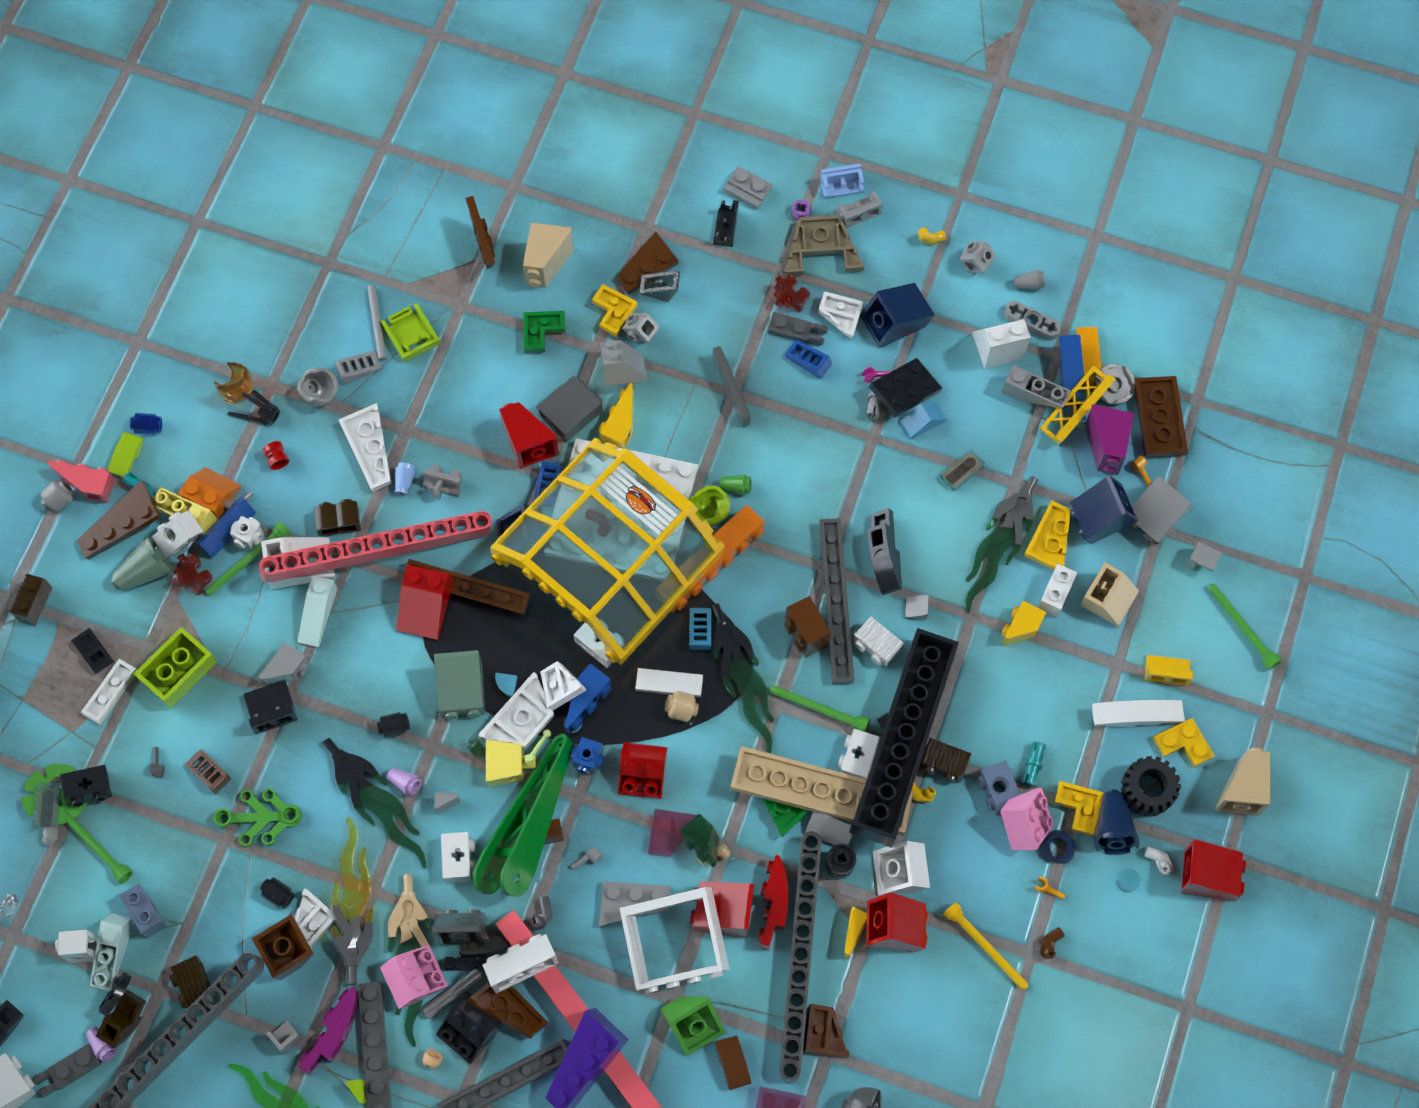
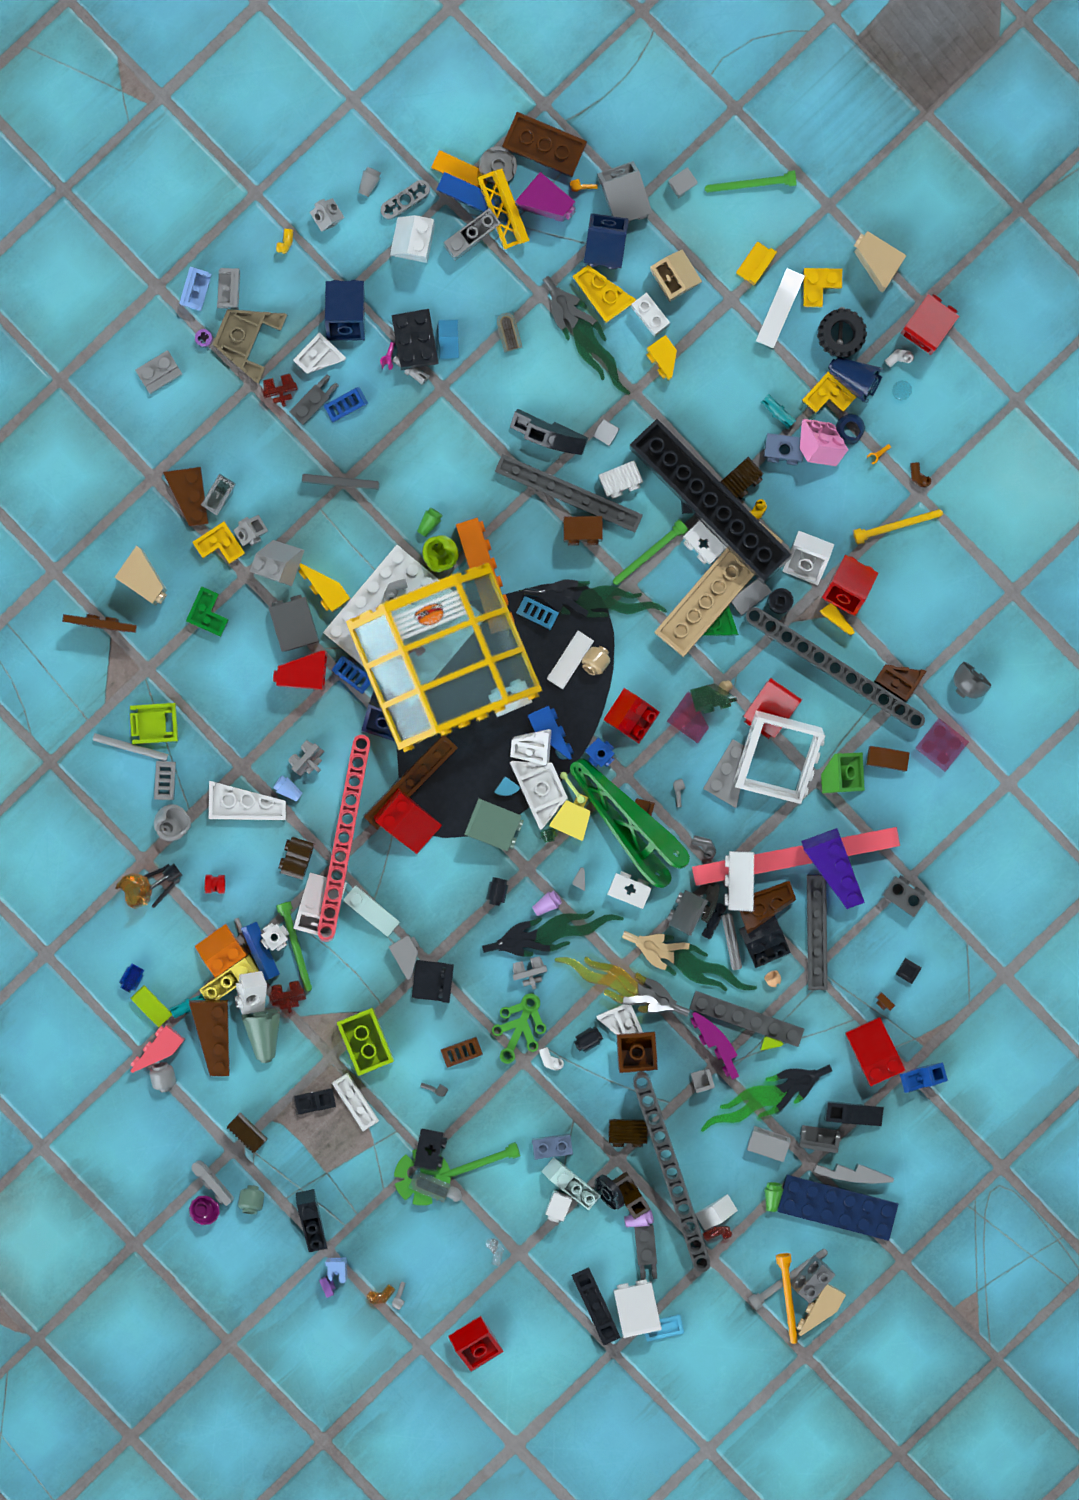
camera: 60 degrees left, 20 degrees up
bright pink slope [380,945,448,1009] -> none
black hinge [713,200,739,247] -> none
red slope [757,855,788,951] -> none
none -> light grey hips [513,956,547,990]
none -> white arm [539,1047,564,1071]

